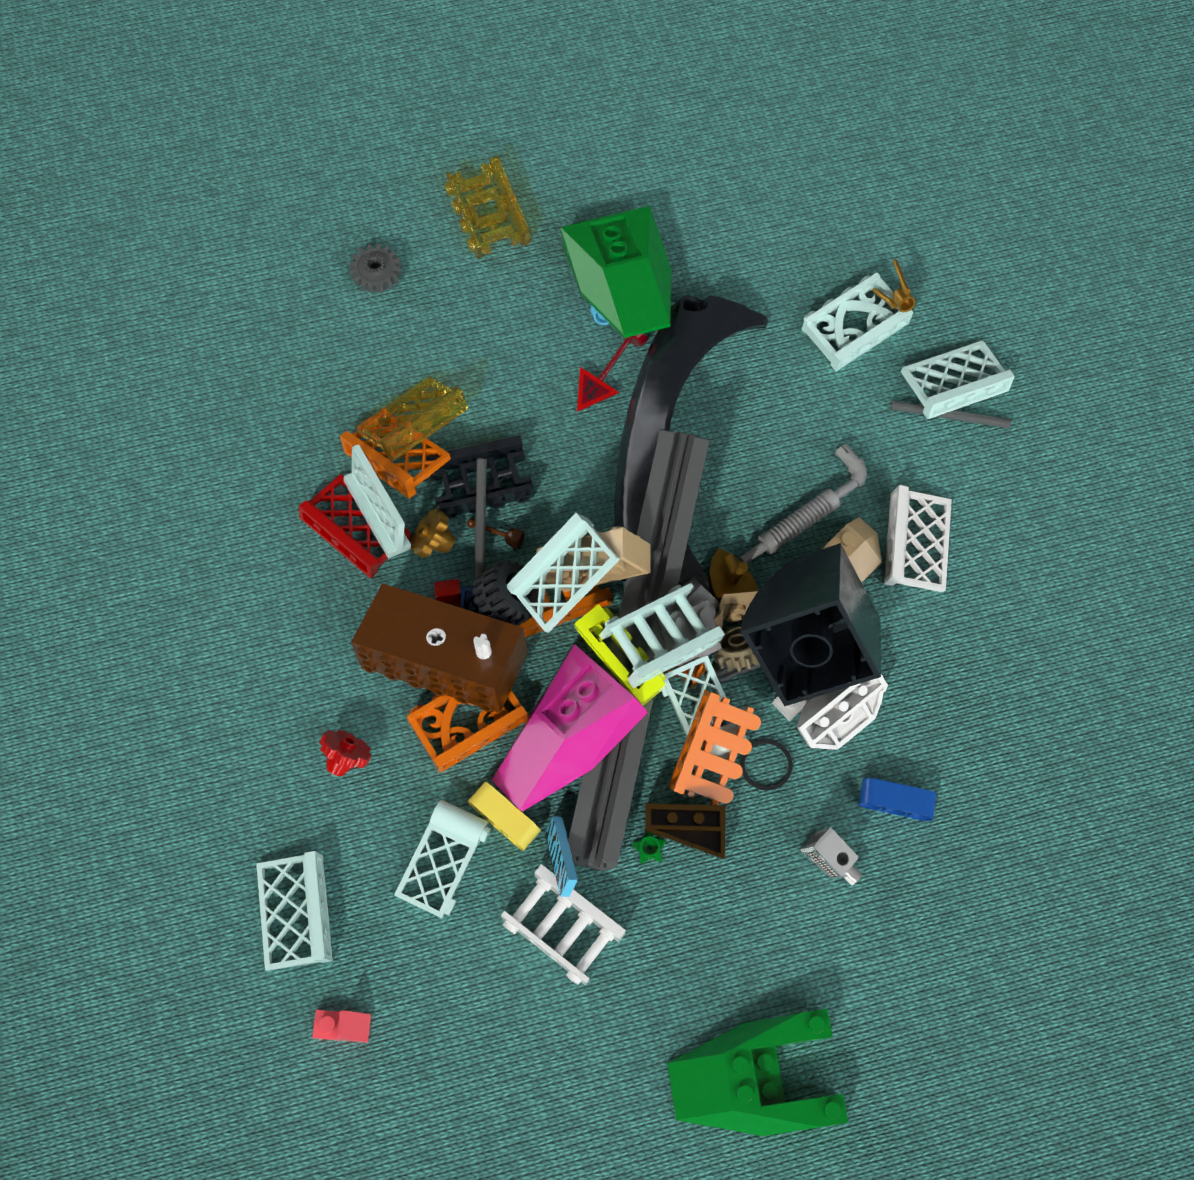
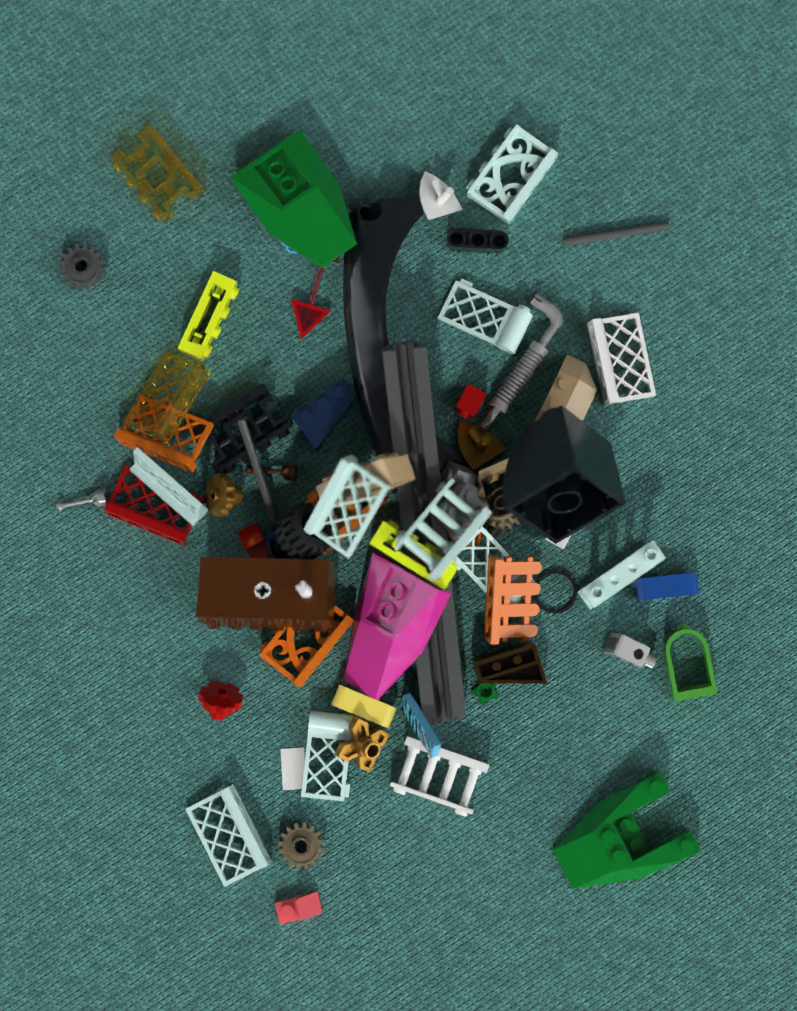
camera: 20 degrees left, 15 degrees up
white wedge [797,674,888,750] -> none
pearl gold plant [872,259,916,313] -> none
light aqua fence [901,340,1015,419] -> none
none -> light grey hinge [56,489,109,510]
none -> neon yellow brick [178,271,239,362]
none -> dark tan gear [278,822,325,871]
none -> white sticker [281,748,305,790]
none -> dark blue wedge [291,378,357,452]
none -> pearl gold plant [334,717,389,772]
none -> white shield [419,171,463,220]
none -> light aqua piece [438,279,533,354]
none -> black beam [446,228,509,254]
none -> red brick [455,384,487,419]
none -> light aqua fence [577,540,666,610]
none -> bright green window [663,624,718,702]

